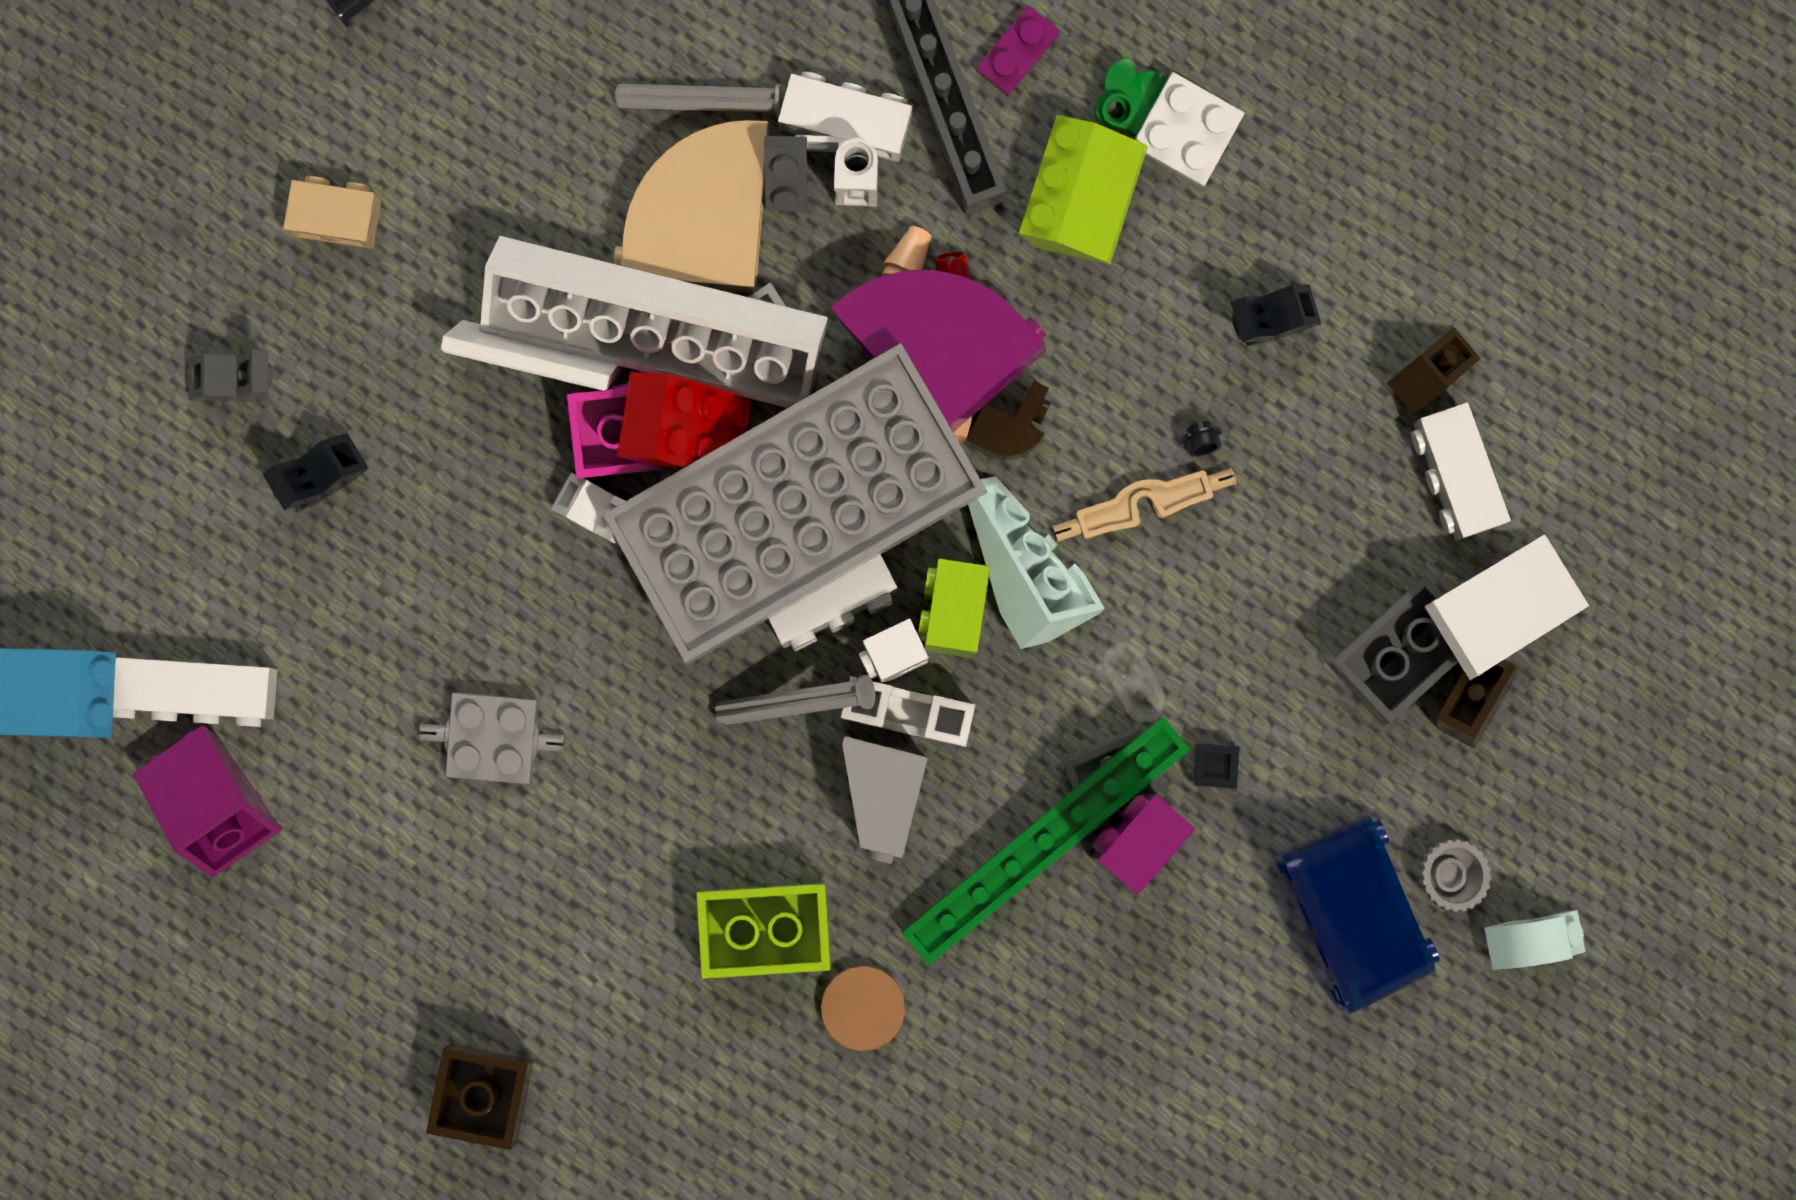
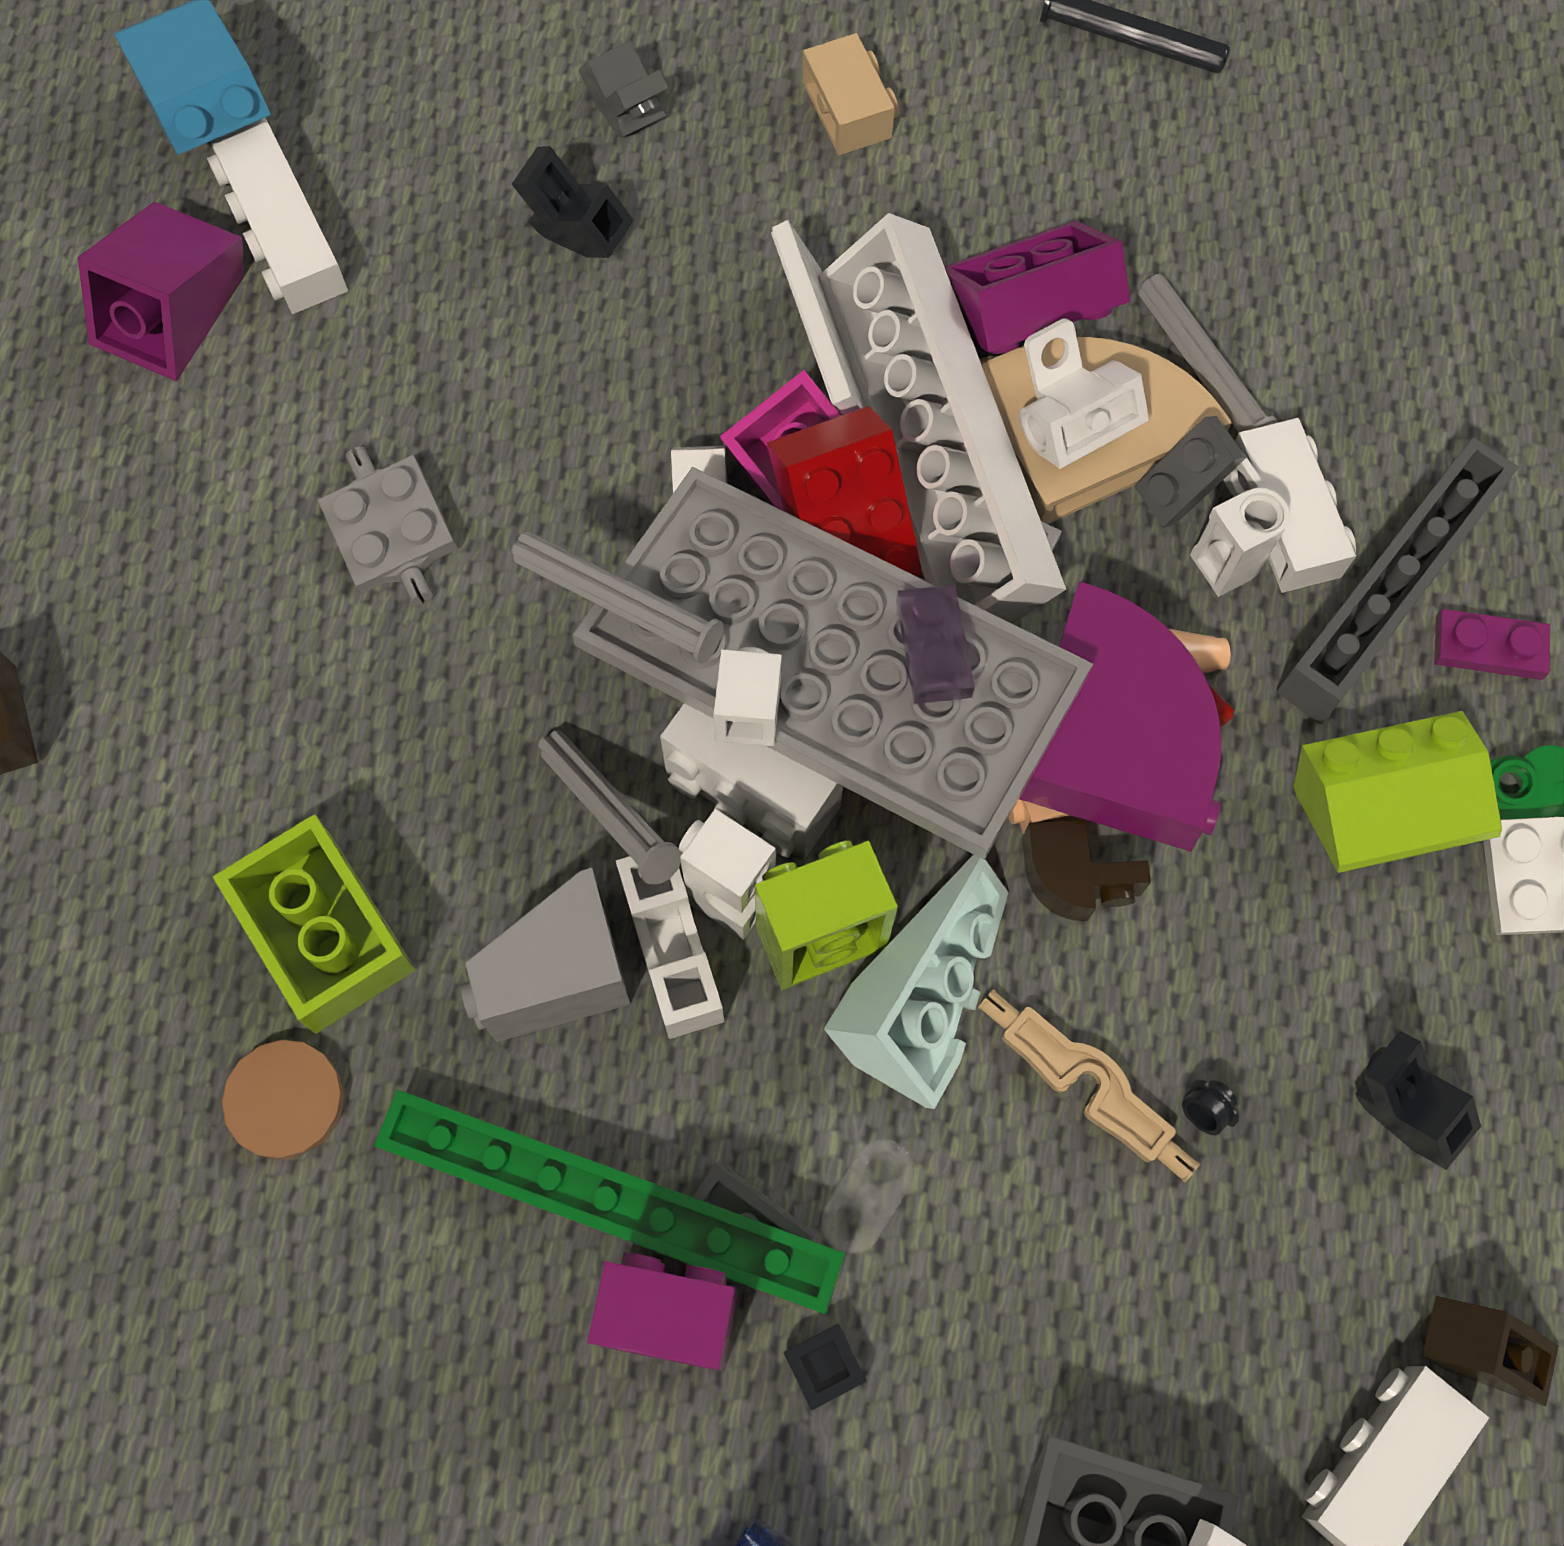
camera: 60 degrees right, 15 degrees down
none -> light grey axle [511,532,723,664]
none -> white brick [713,647,782,746]
none -> clear purple plate [896,585,975,704]
none -> magenta brick [944,220,1130,354]
none -> white piece [1019,318,1149,469]

